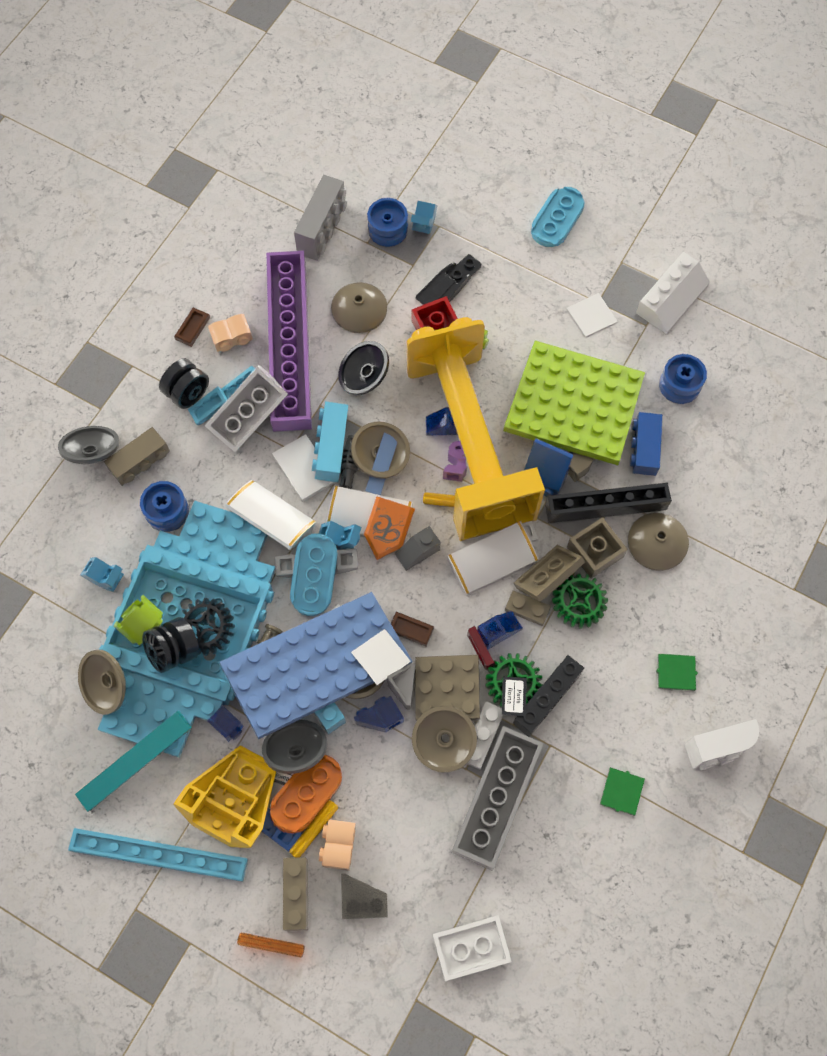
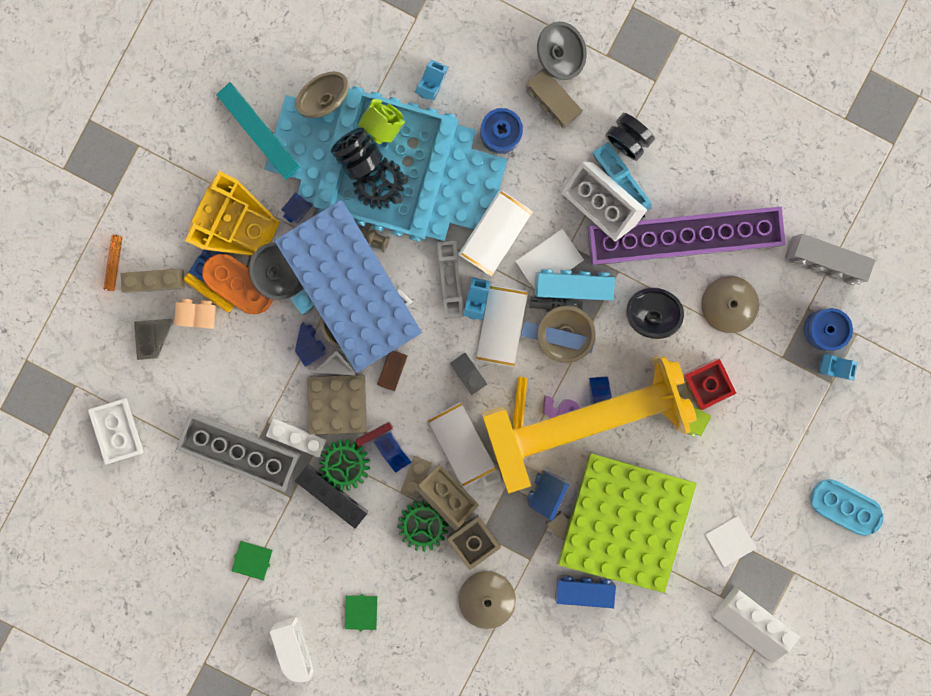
camera: 85 degrees right, 20 degrees up
medium azure tile [68,828,248,882] -> none
reddish brown tile [174,307,210,347] -> none
light nougat brick [208,314,253,352] -> none
medium azure tile [290,534,338,616] -> none
white sticker [351,629,411,685] -> none
orange tile [364,496,415,560] -> none
dark tan dish [412,706,477,772] -> none
black piece [416,254,482,305] -> none
sticker [502,676,527,716] -> none
black brick [545,482,672,523] -> none
blue wheel [659,354,707,404] -> none

